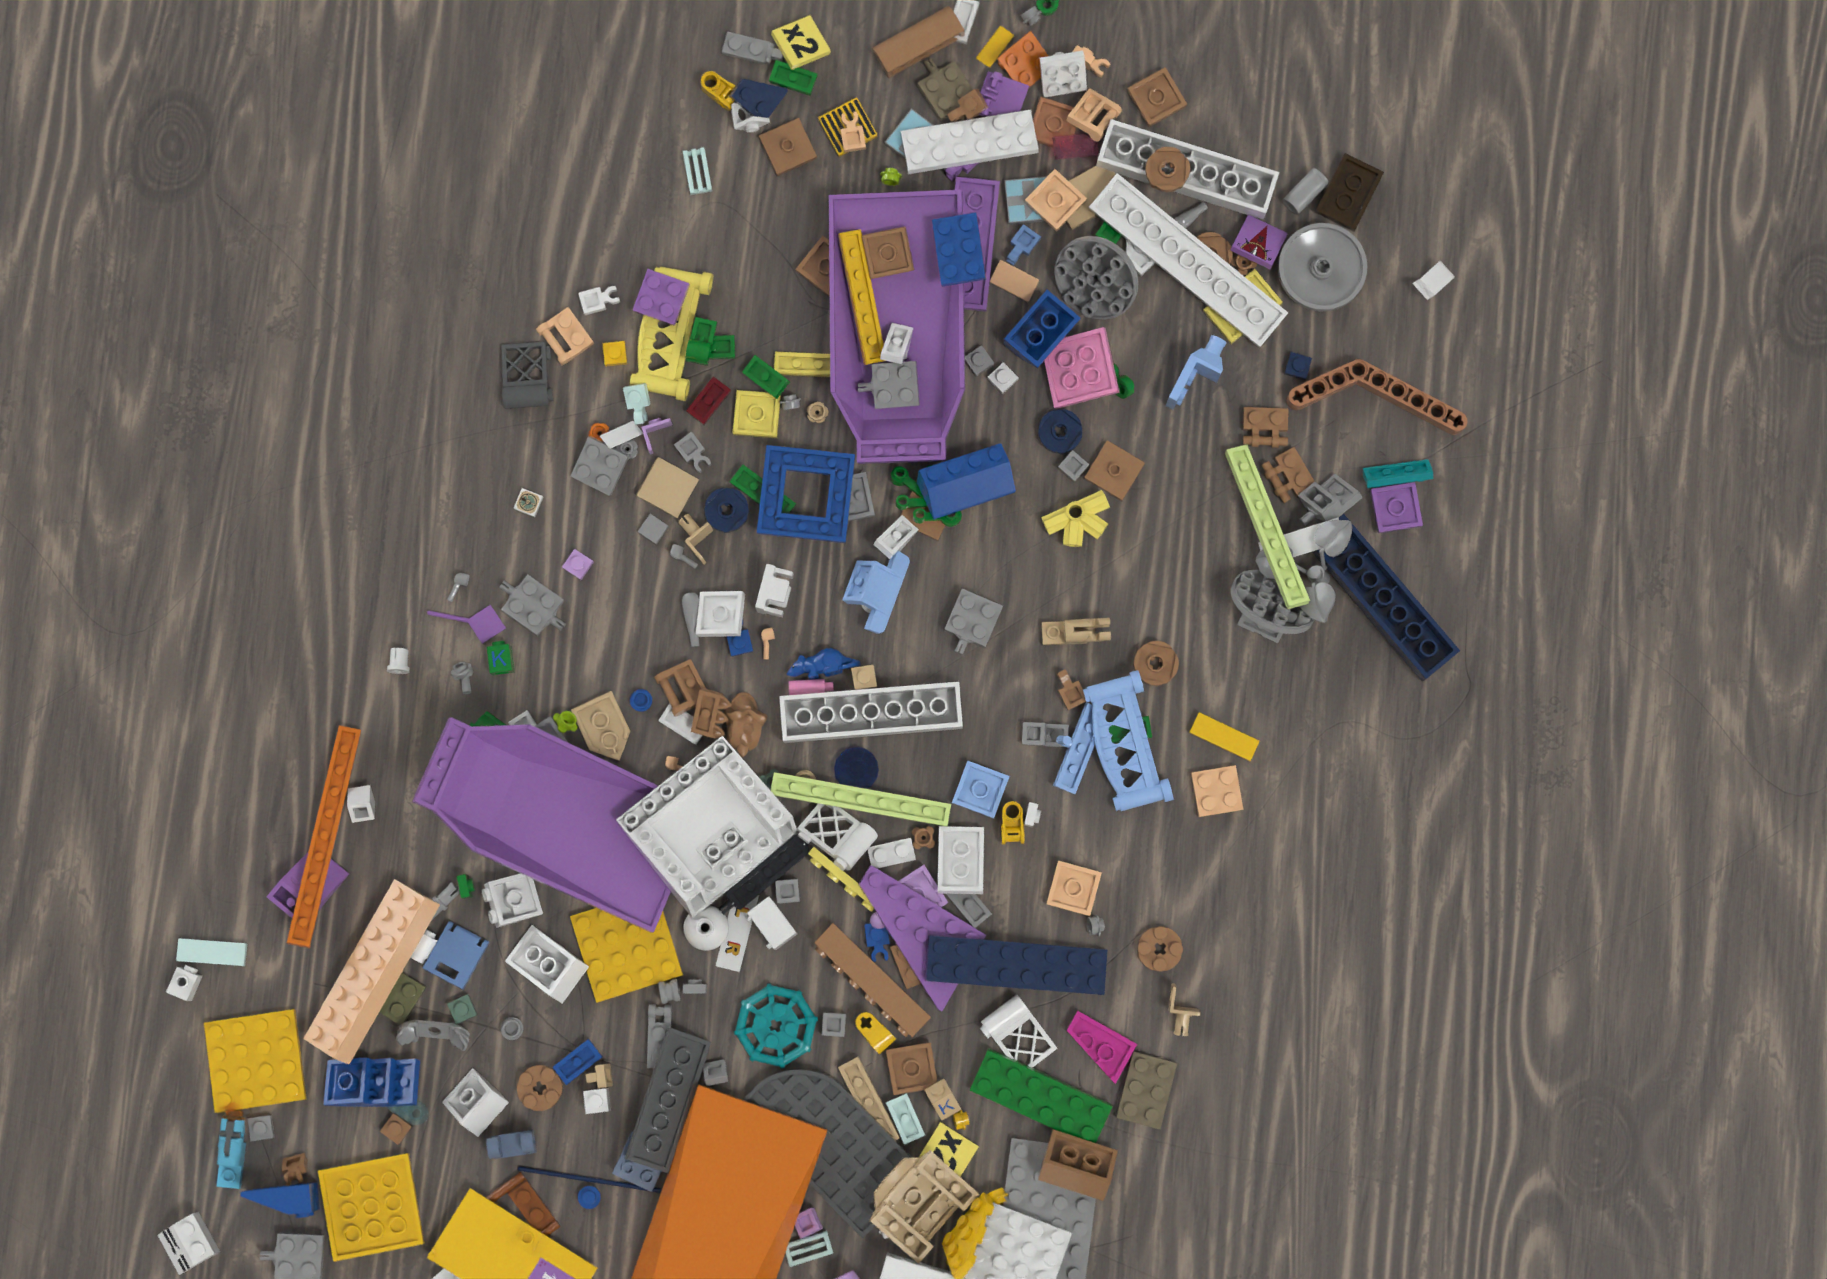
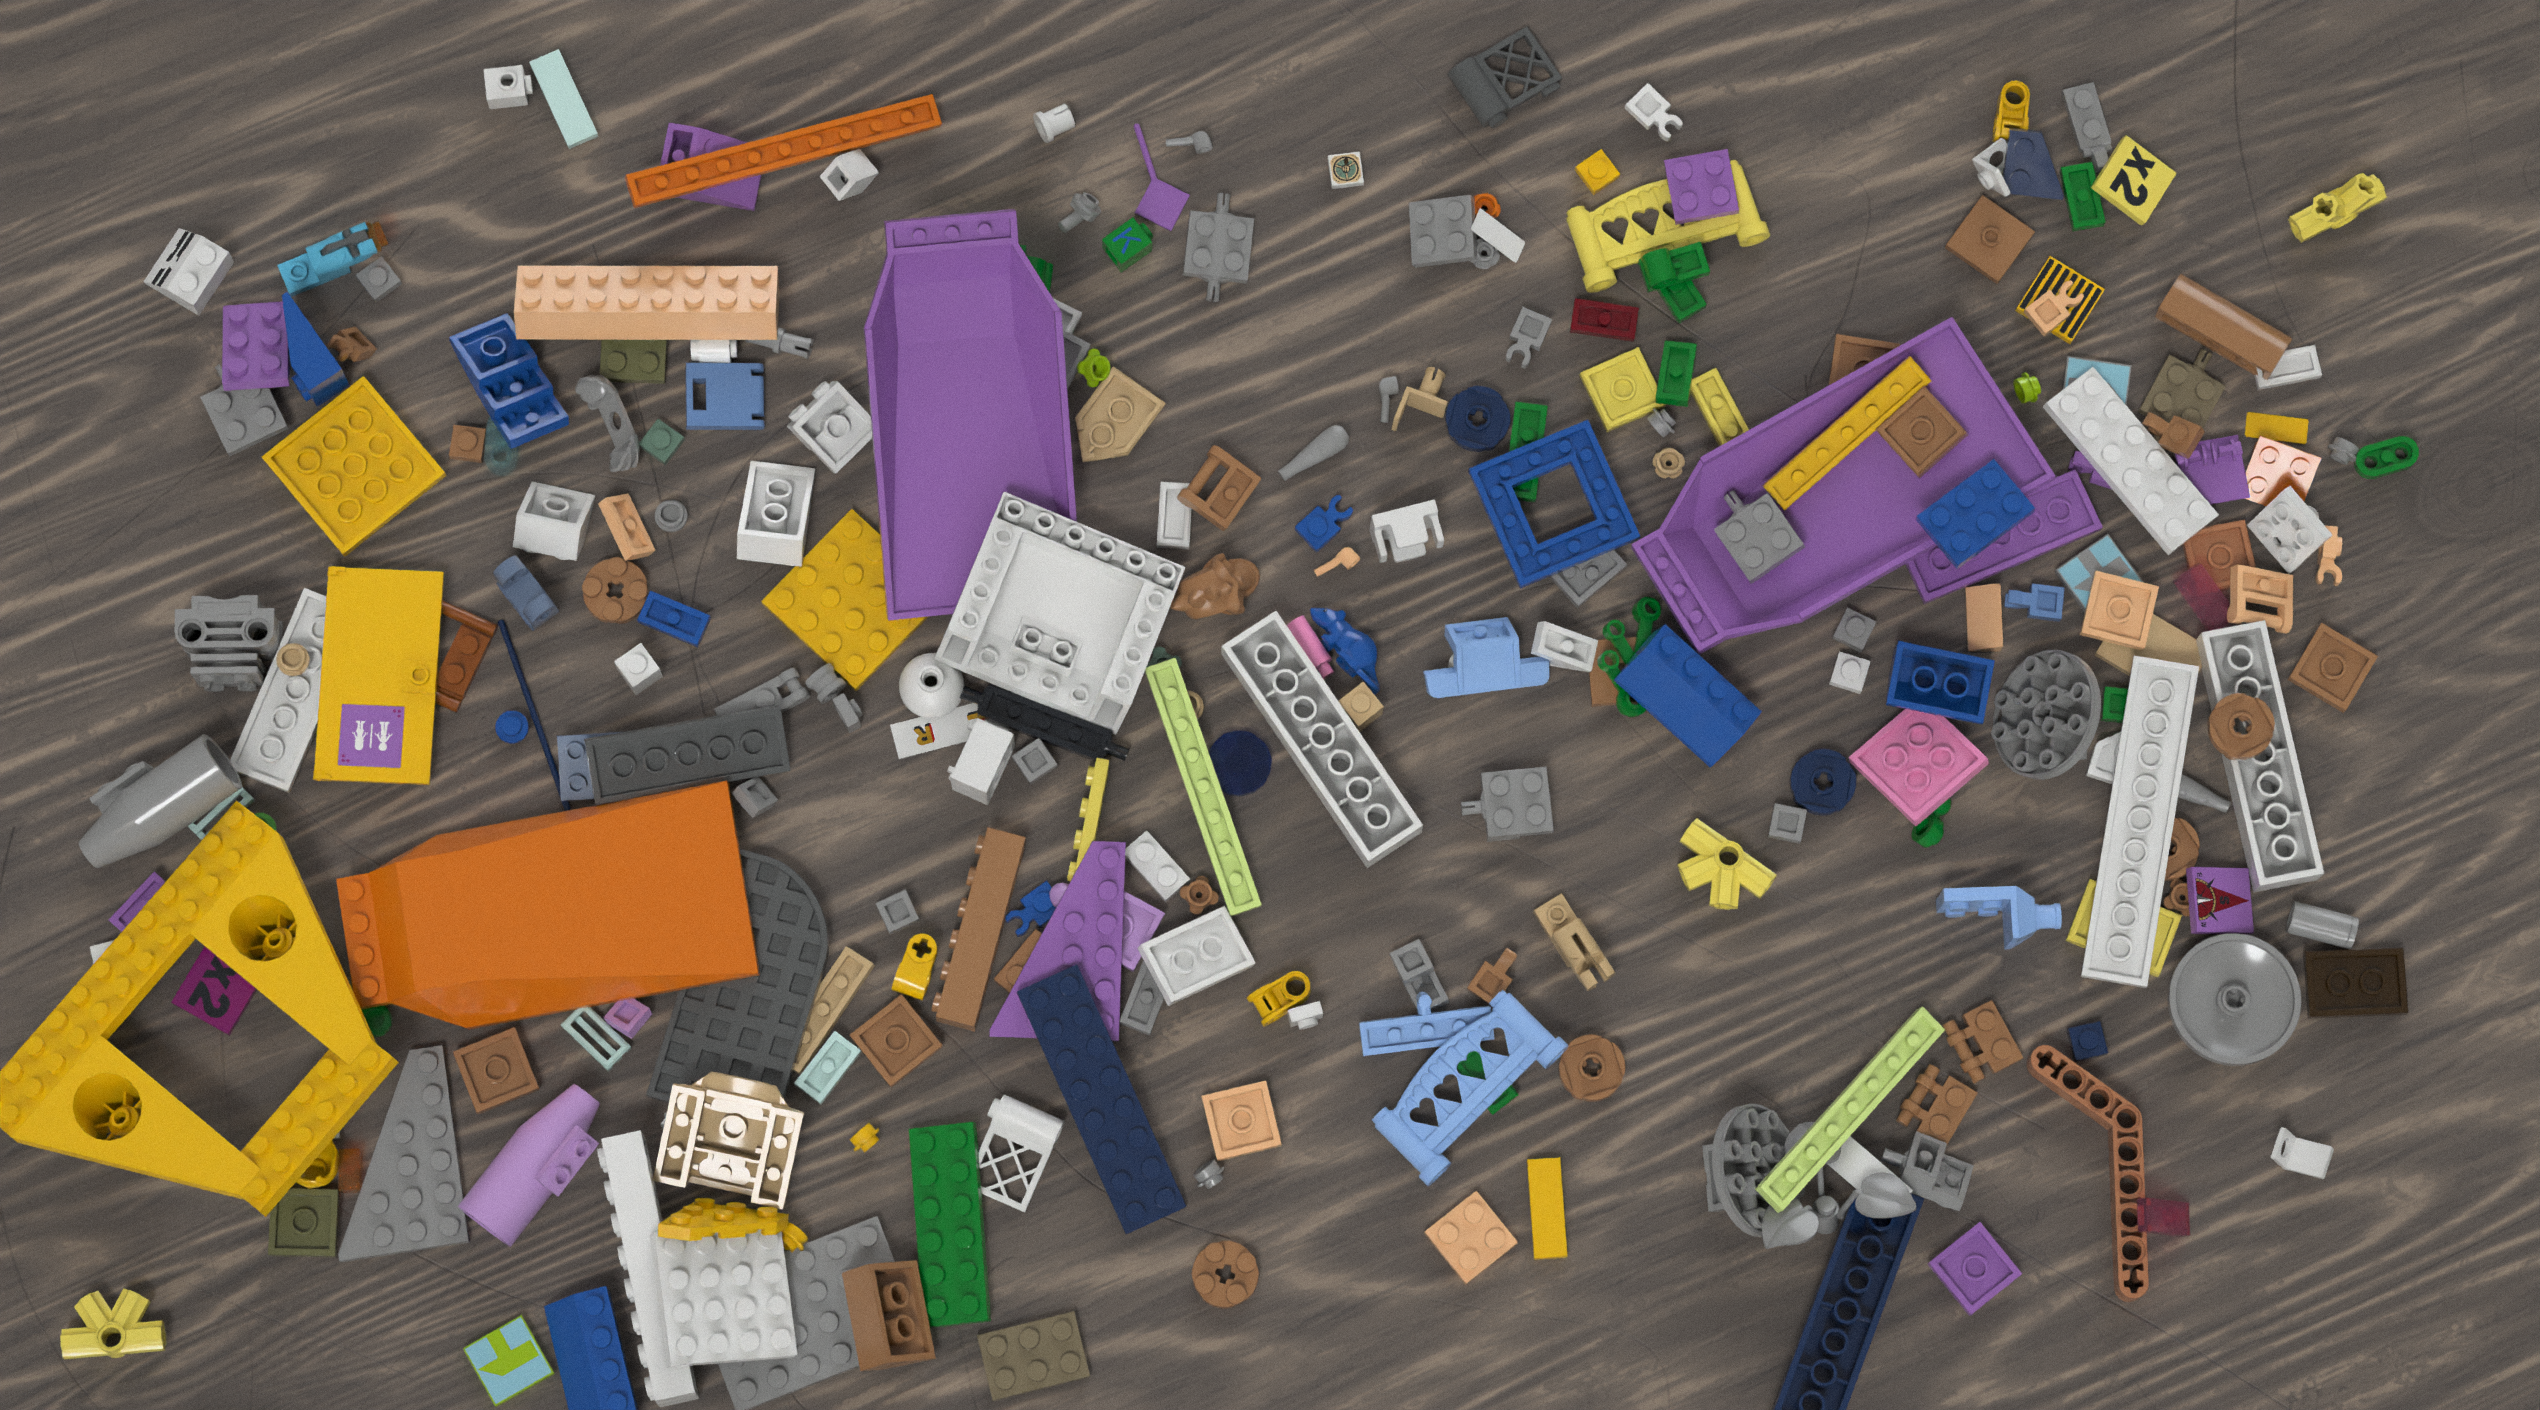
camera: 55 degrees right, 5 degrees down
yellow plate [204,1009,307,1113] -> none
green plate [457,874,475,899] -> none
light nougat plate [536,307,594,365] -> none
lavender plate [562,549,594,580] -> none
tan tile [586,1064,613,1088] -> none
light aqua plate [623,383,651,425] -> none
blue plate [630,689,653,712] -> none
tan slope [636,457,699,518] -> none
light grey tile [638,514,669,545] -> none
lavender bracket [641,418,672,454] -> none
light nougat hand [665,756,683,771] -> none
light aqua tile [683,147,712,195] -> none
medium nougat plate [691,688,731,738] -> none
white plate [696,591,745,637] -> none
teal plate [734,983,818,1069] -> none
white piece [797,804,878,871] -> none
white slope [880,323,913,364] -> none
light yellow tile [919,1122,979,1177] -> none
tan brick [925,1079,962,1120] -> none
light blue plate [952,761,1010,819] -> none
dark pink wing [1066,1011,1137,1084] -> none
medium nougat plate [1084,440,1145,501] -> none
tan bracket [1168,983,1200,1036] -> none
teal plate [1363,459,1433,488] -> none
none -> medium lavender plate [222,301,290,391]
none -> light nougat plate [598,493,656,561]
none -> clear pink plate [2137,1198,2190,1237]

